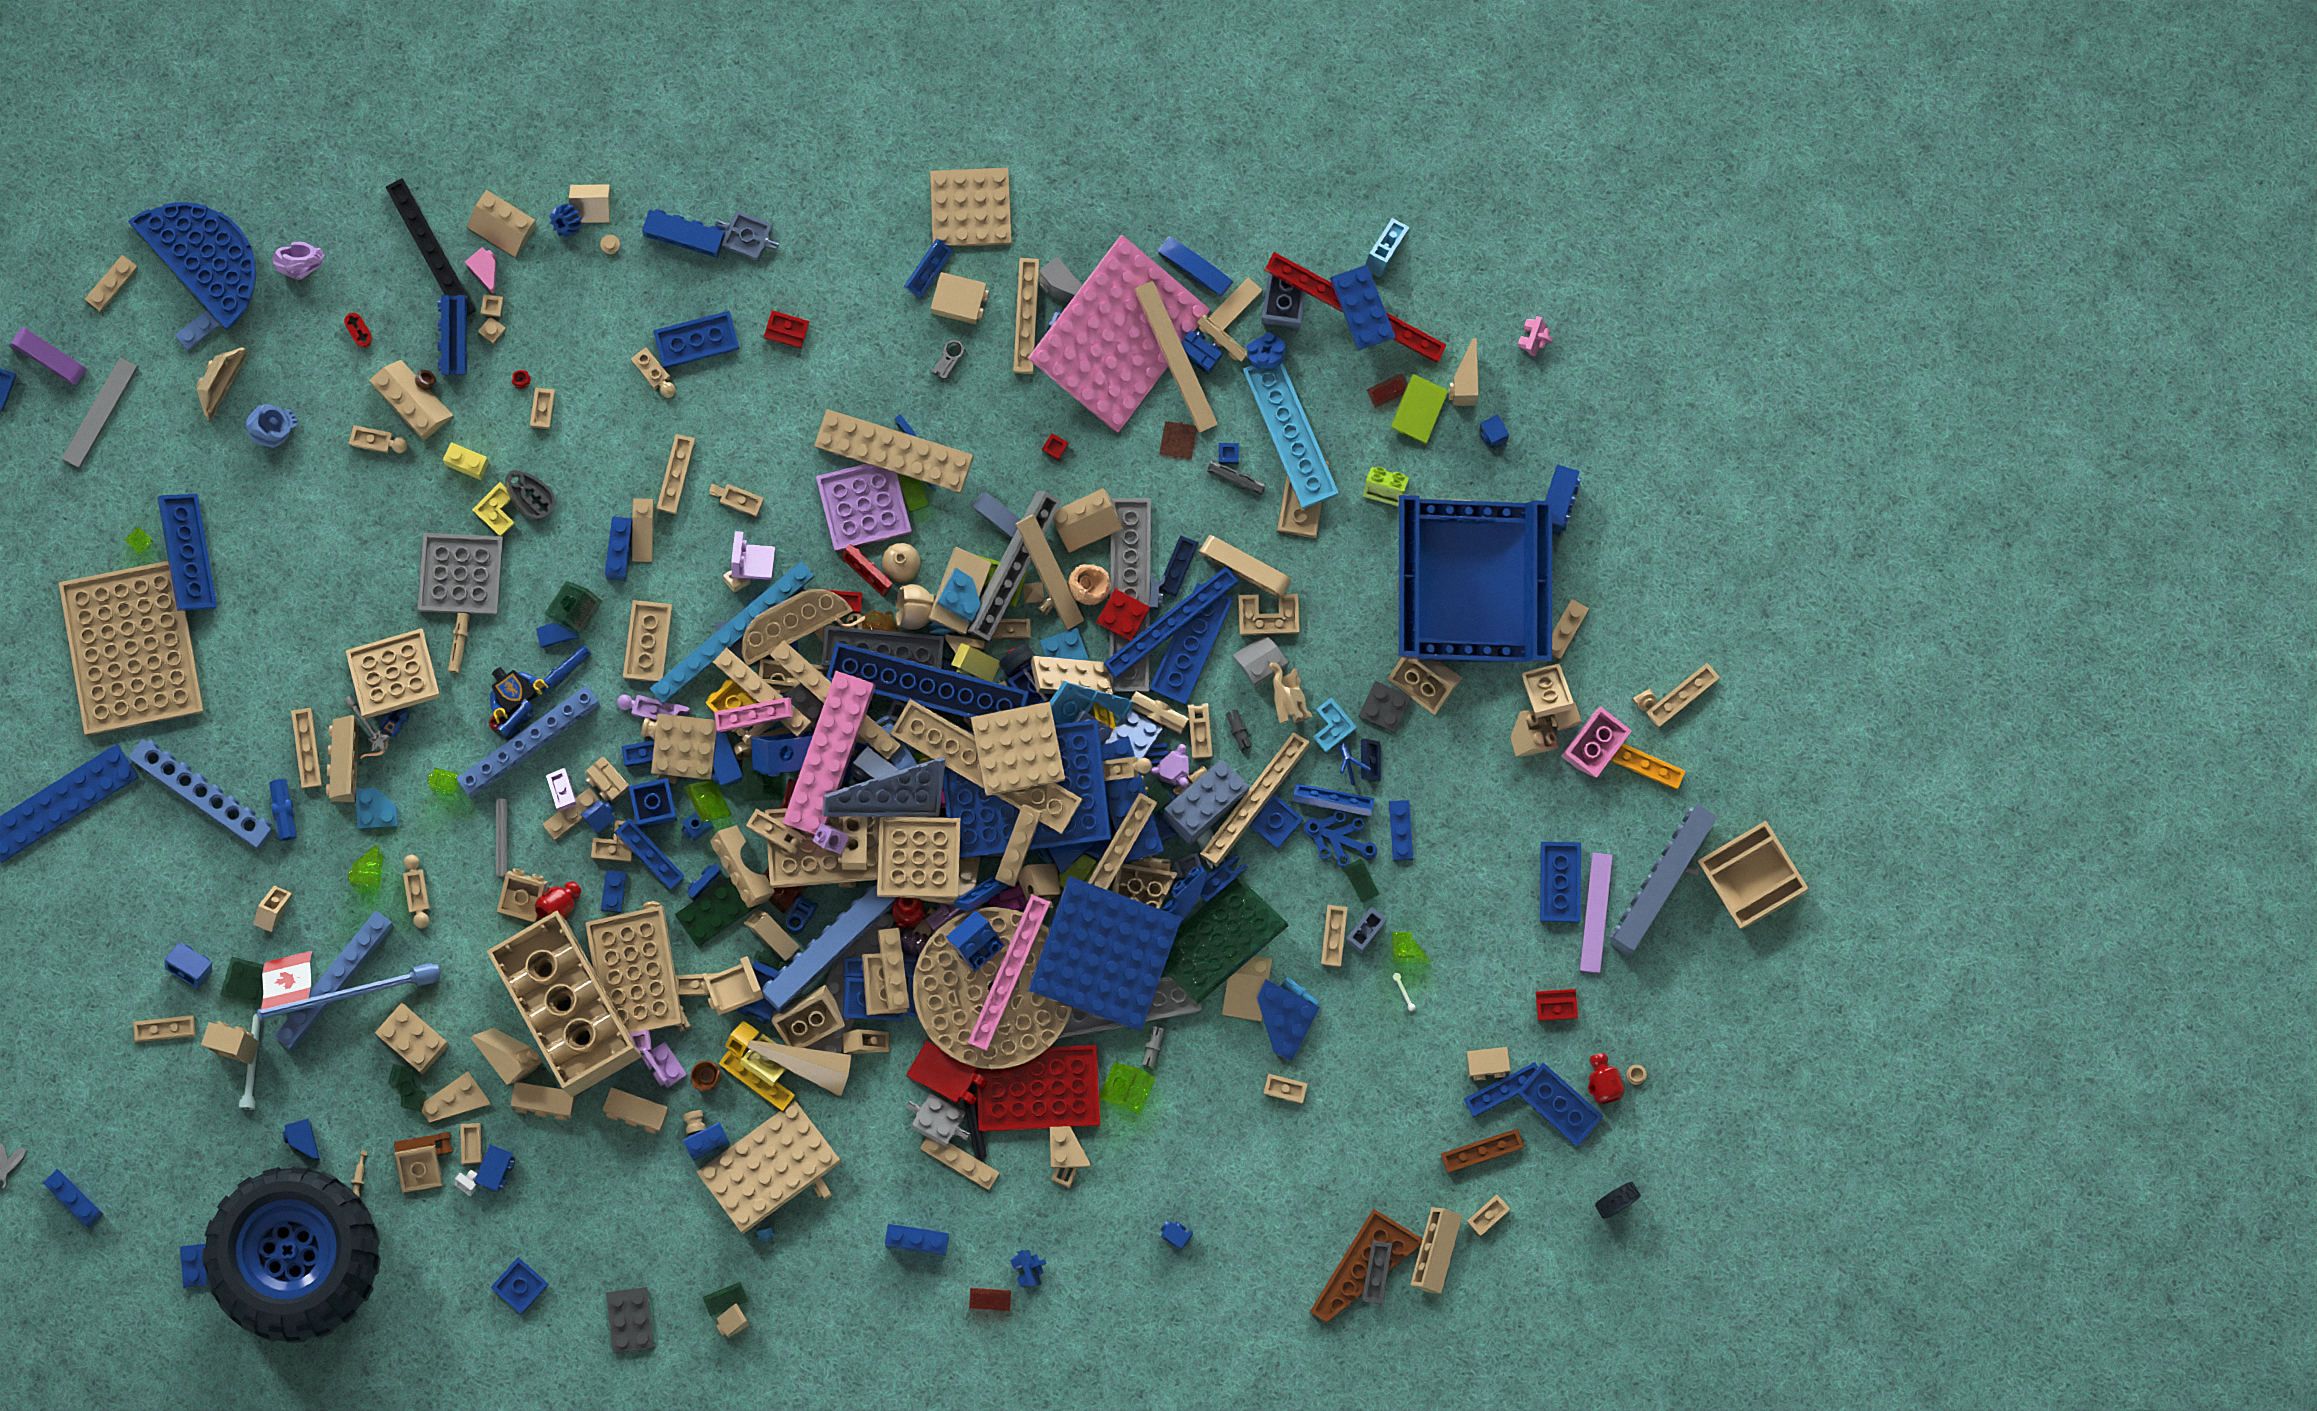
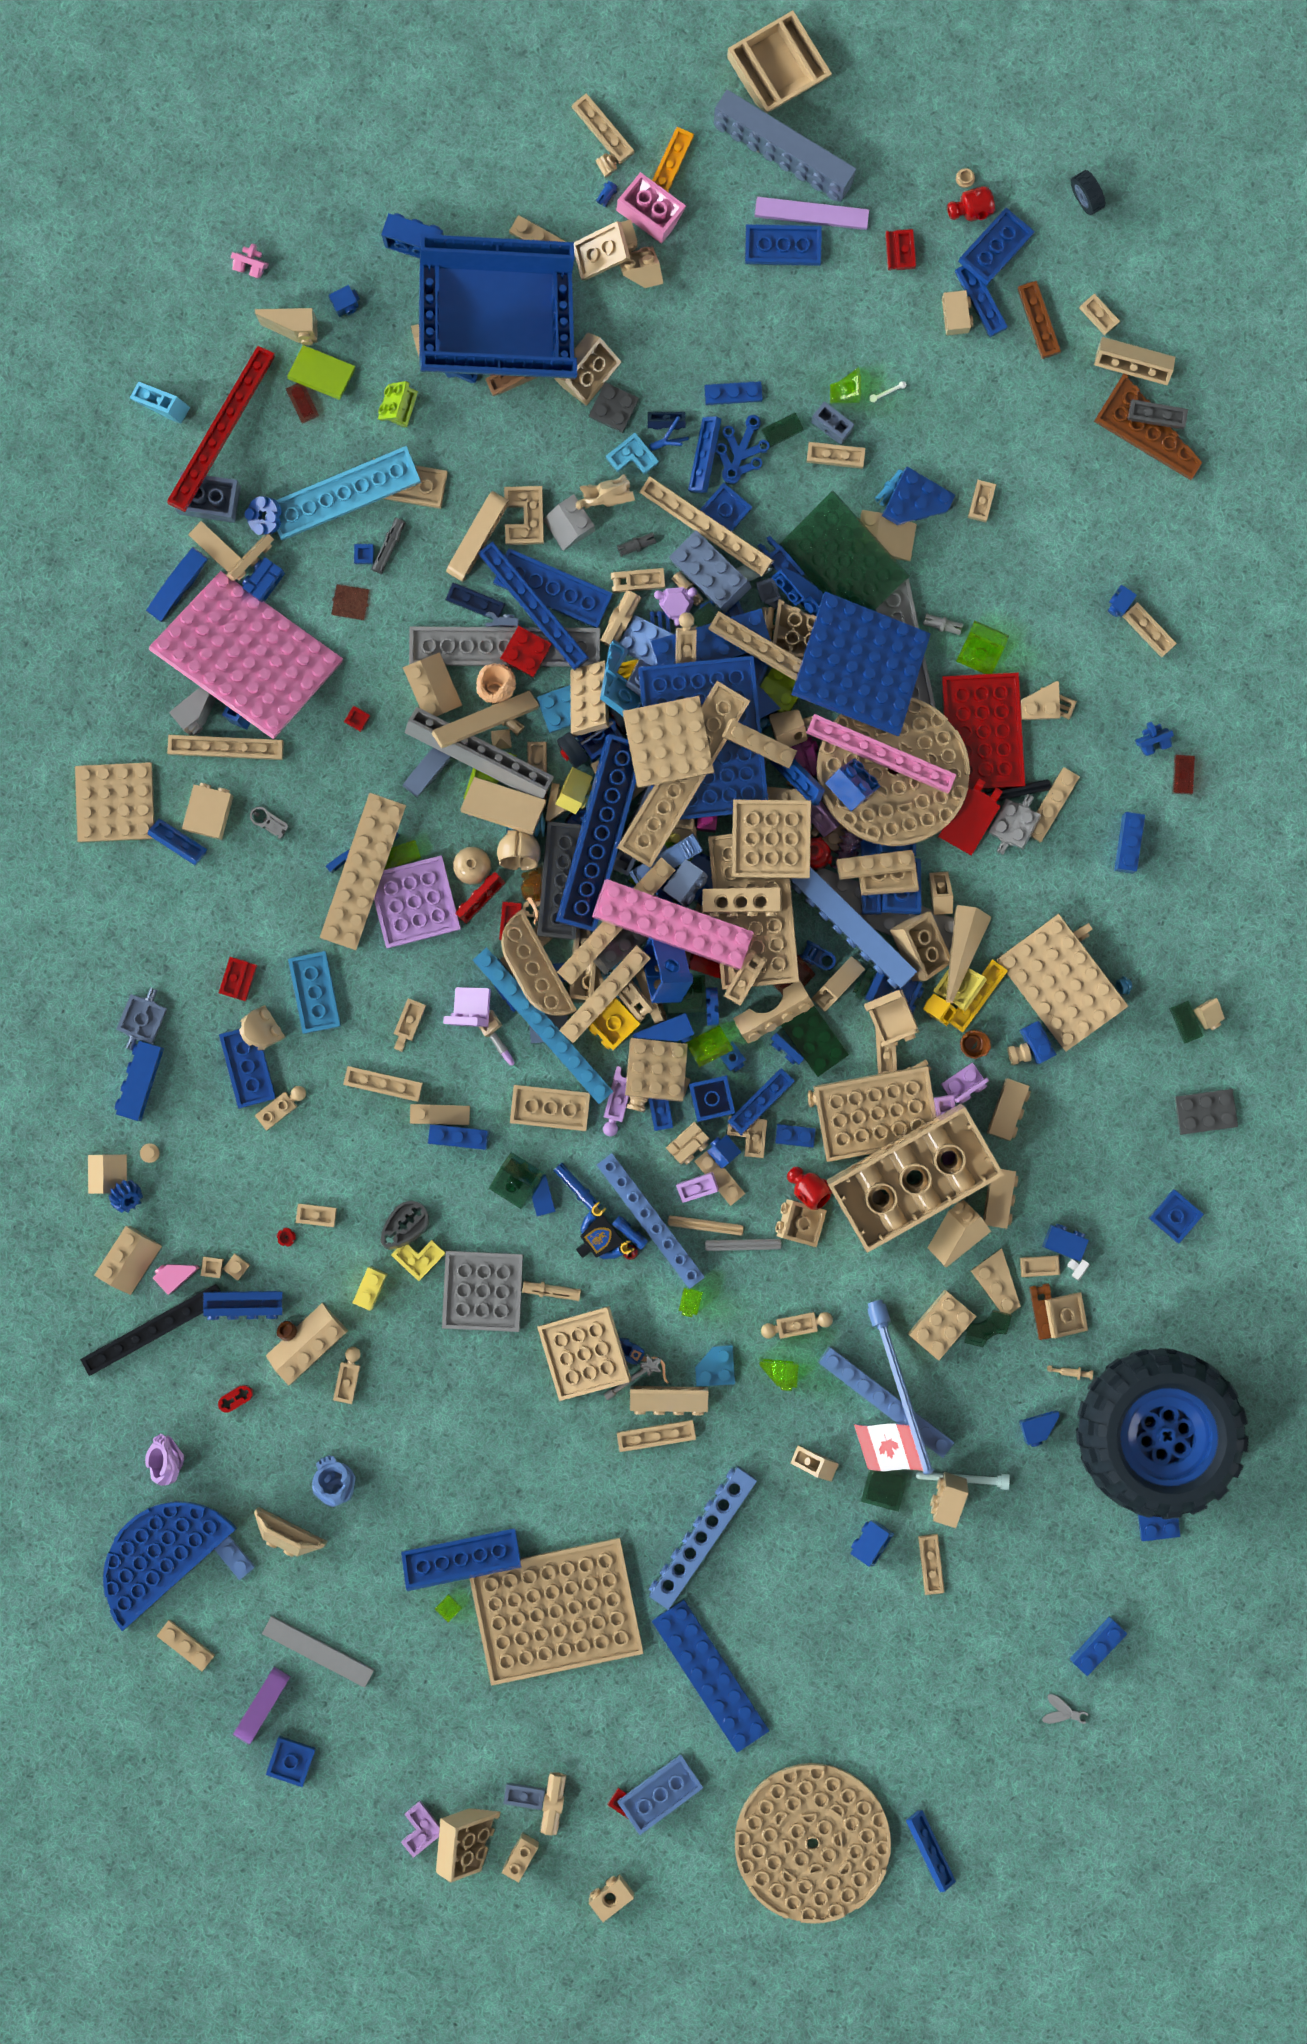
camera: 85 degrees left, 10 degrees up
blue piece [269,779,297,841] -> none
bright pink tile [714,697,793,732] -> none
lavender brick [813,823,849,854] -> none
sand blue wing [822,757,946,817] -> none
dark azure plate [936,568,981,623] -> none
tan tile [1134,280,1218,433] -> none
blue plate [1330,265,1395,351] -> none
none -> tan slope [239,1005,285,1050]
none -> dark azure plate [288,951,341,1034]
none -> light grey piece [489,1033,515,1065]
none -> blue pin [596,181,618,207]
none -> tan axle [668,1215,744,1235]
none -> blue plate [706,987,719,1026]
none -> tan plate [1122,602,1177,658]

